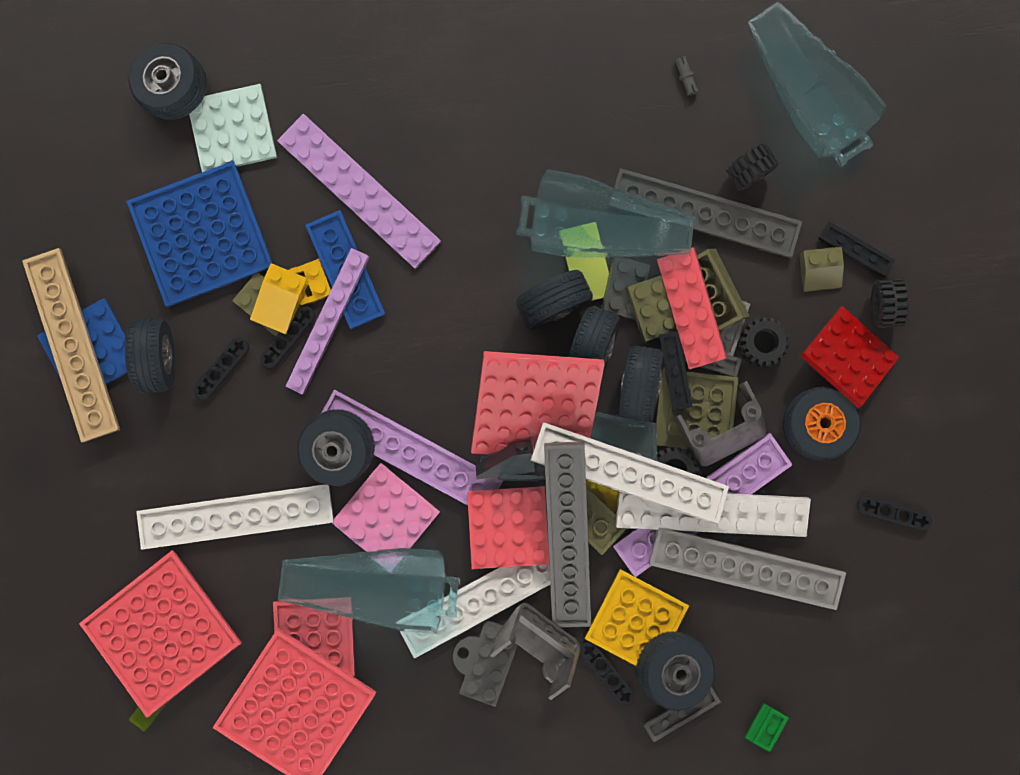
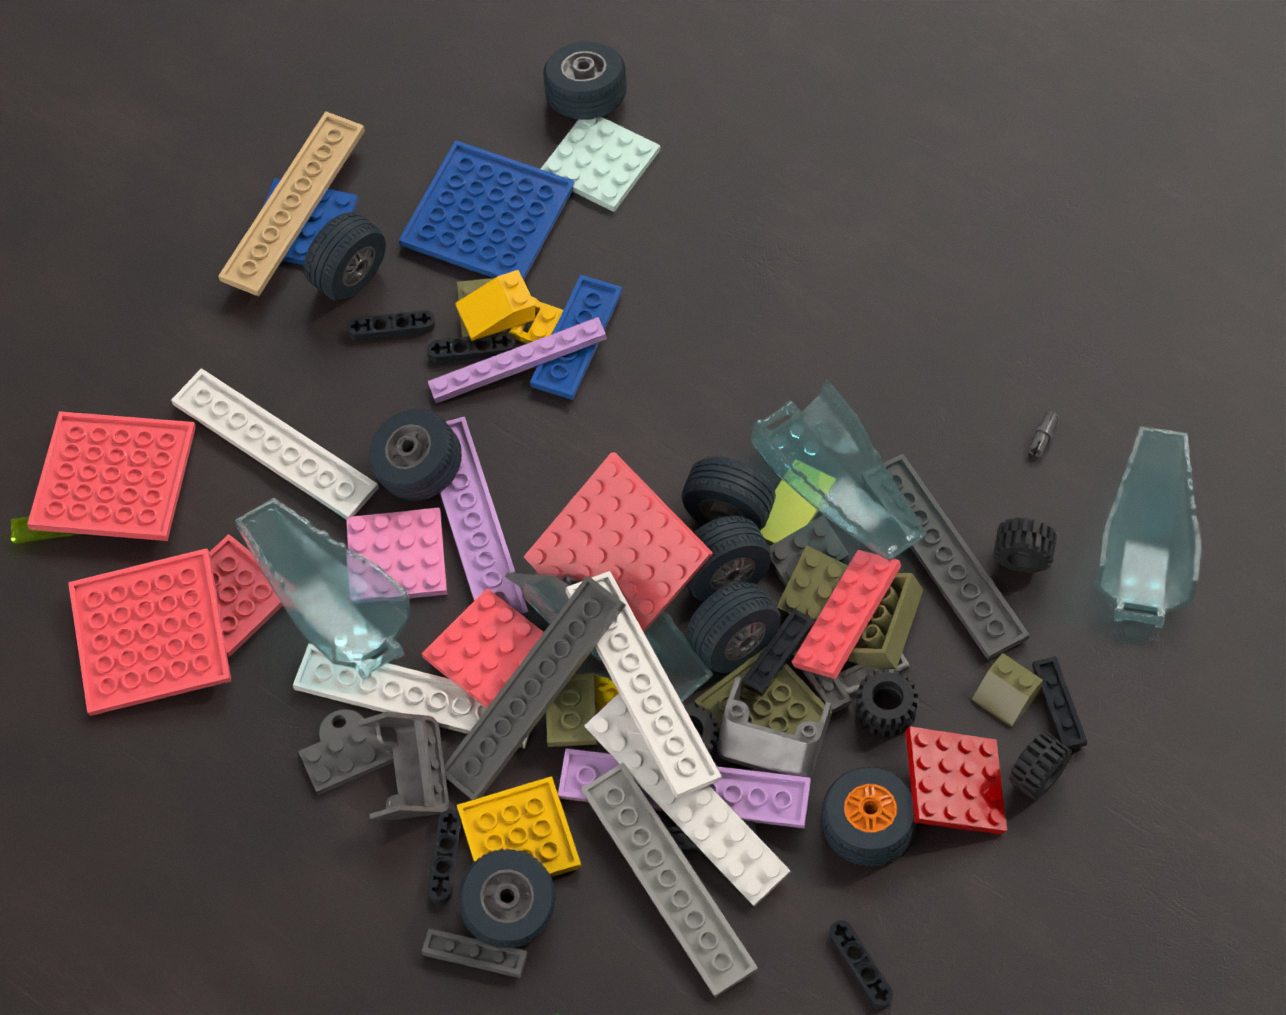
camera: 50 degrees right, 25 degrees down
lavender plate [277,114,441,269] -> none

